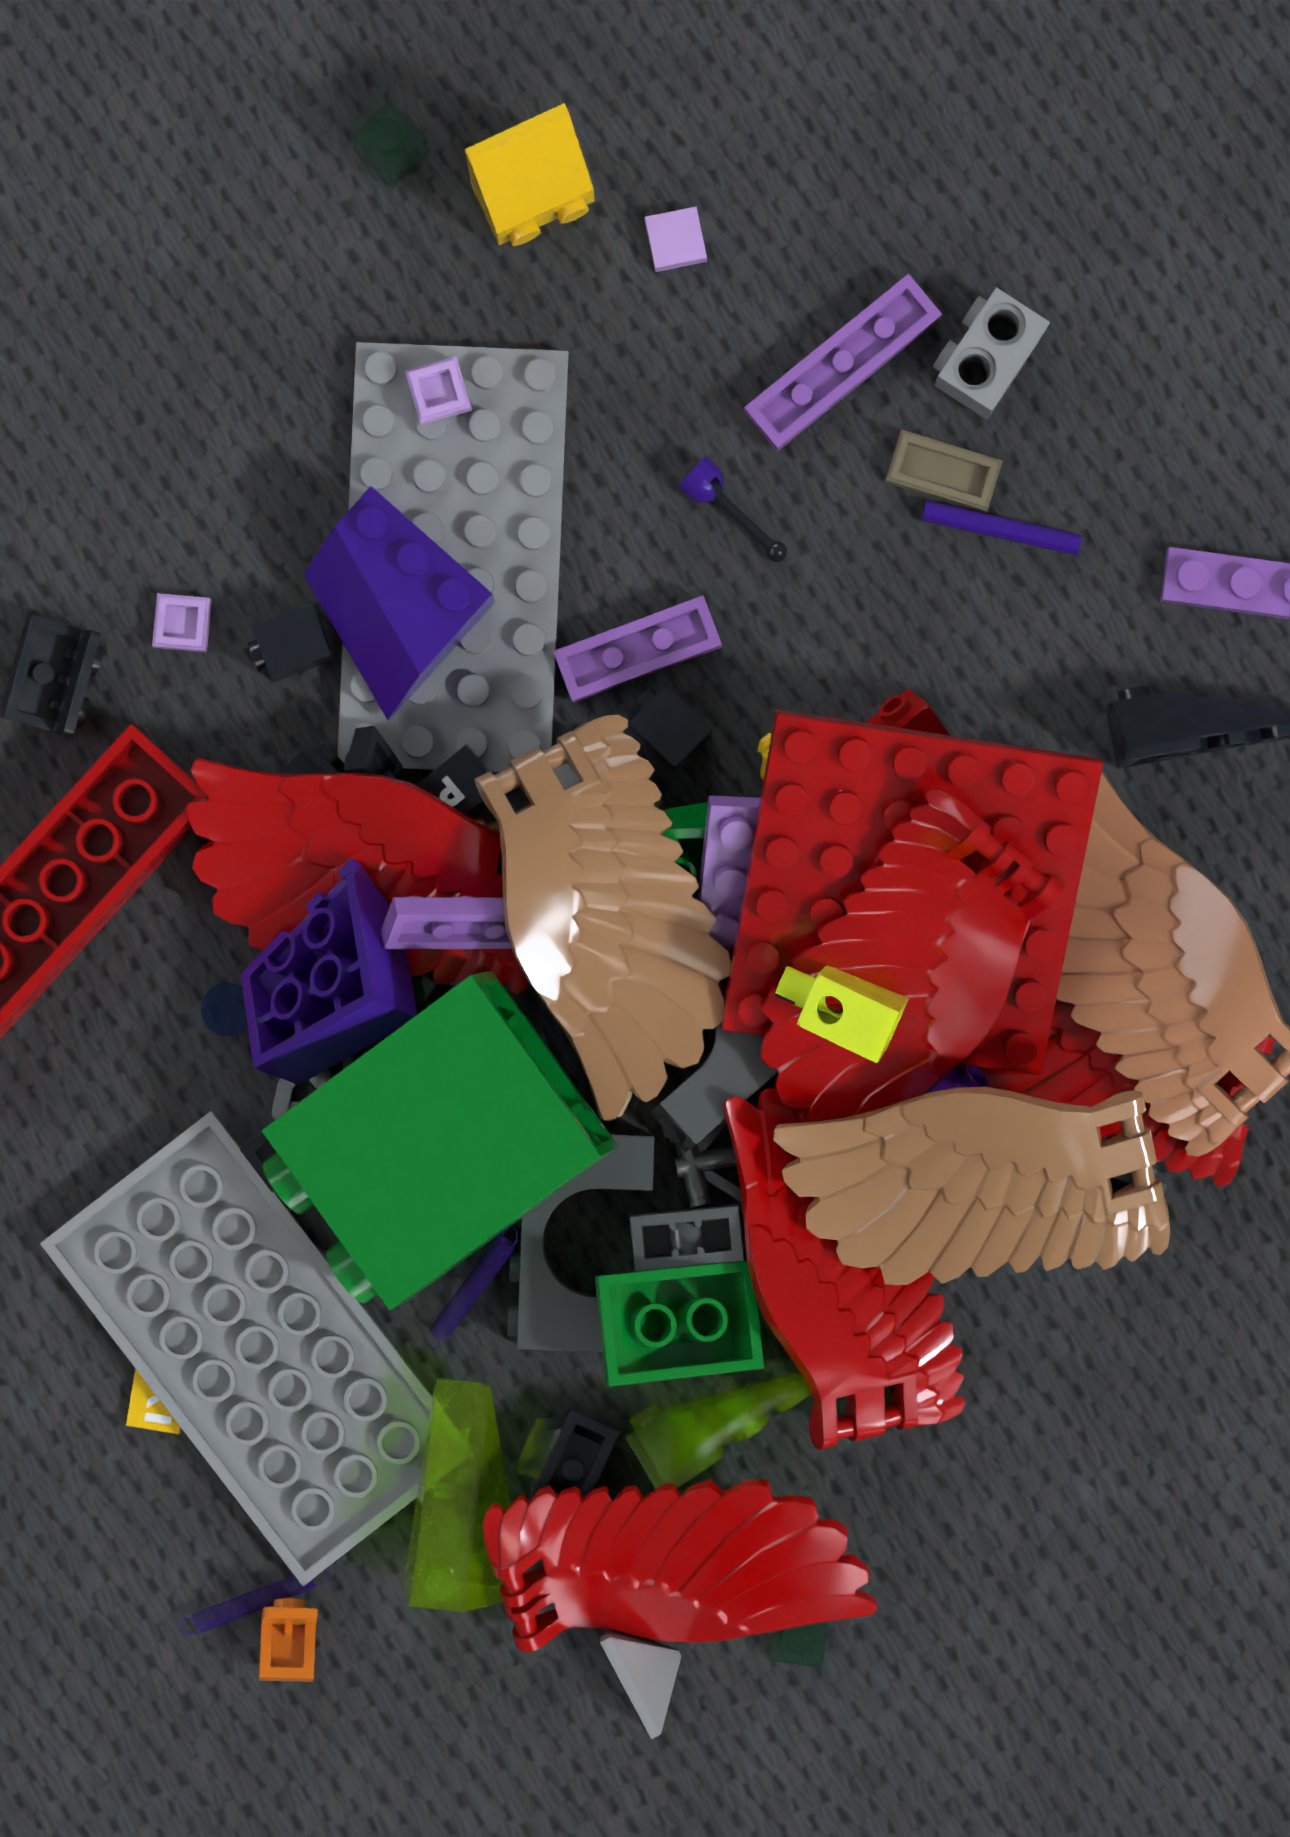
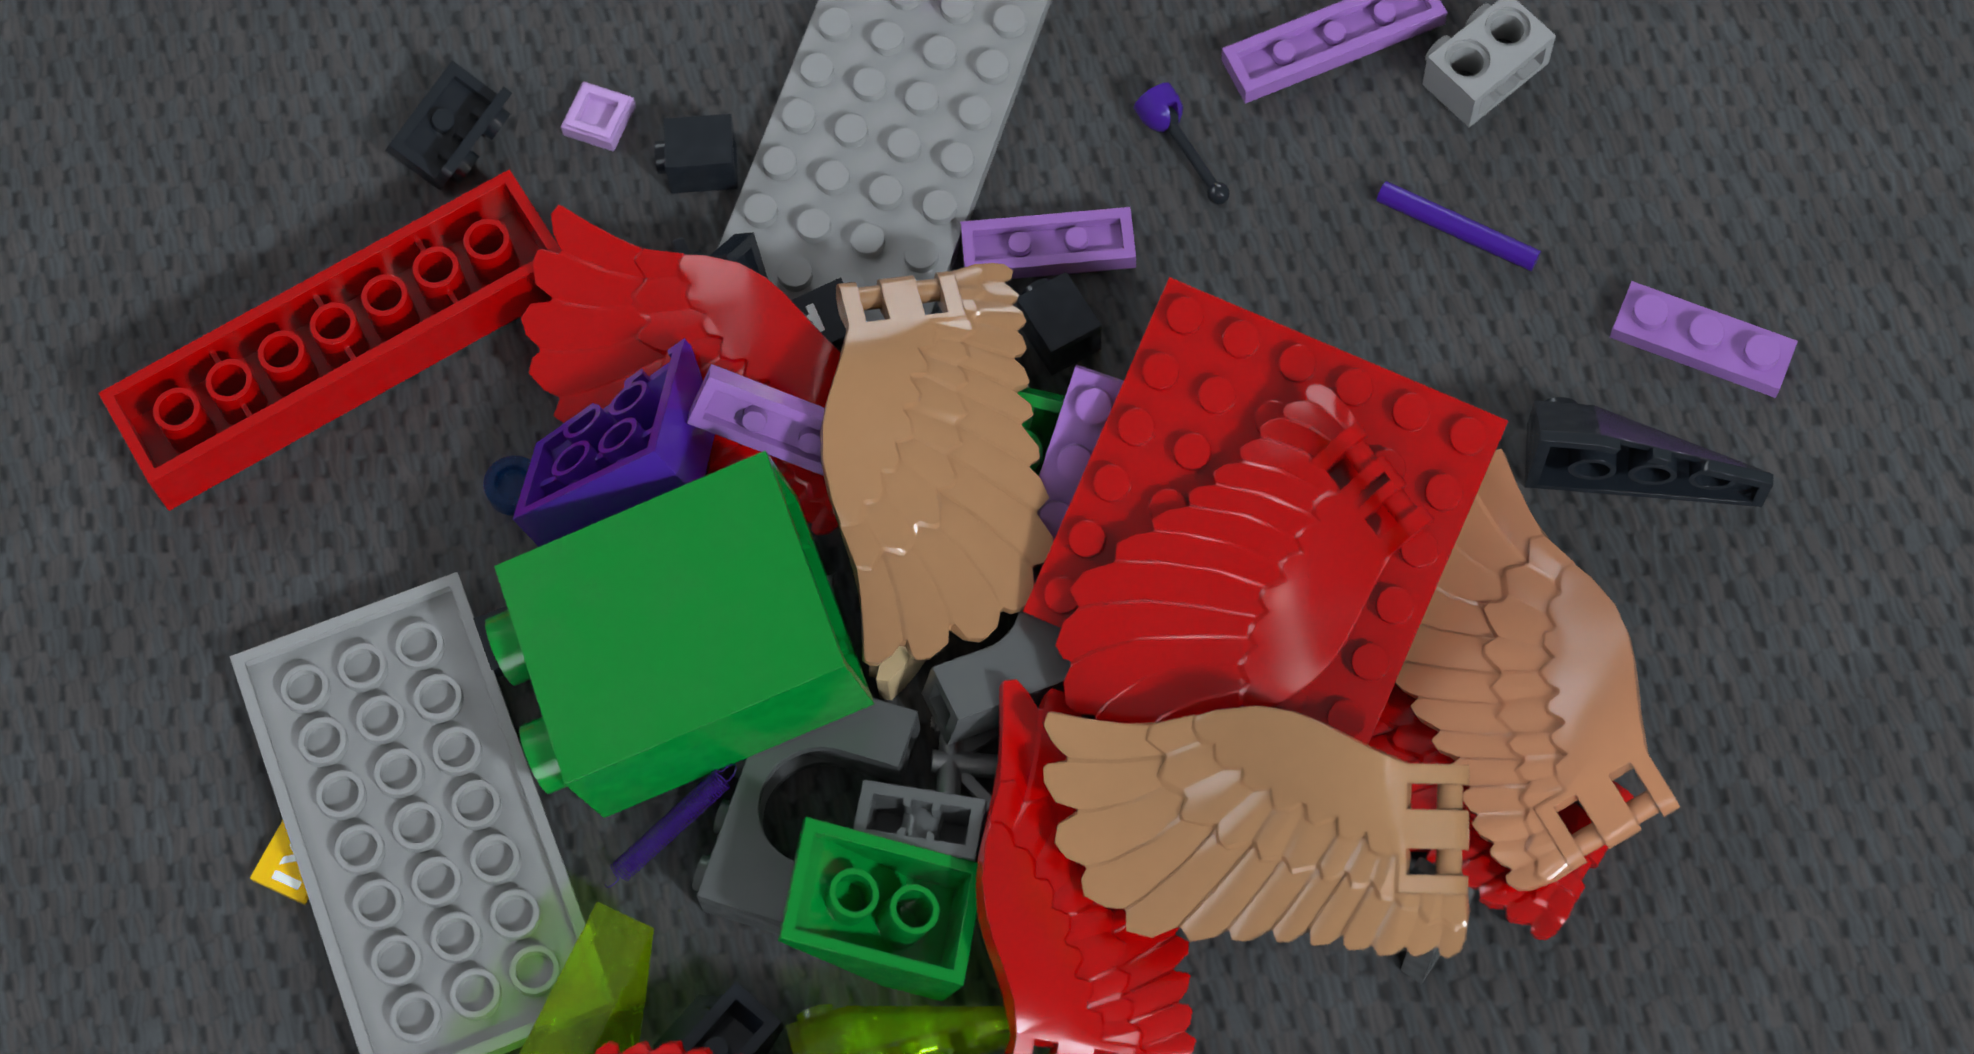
camera: 20 degrees right, 20 degrees down
dark purple wedge [304,486,495,721] -> none
neon yellow torso [774,965,909,1063] -> none
dark tan tile [885,429,1003,513] -> none

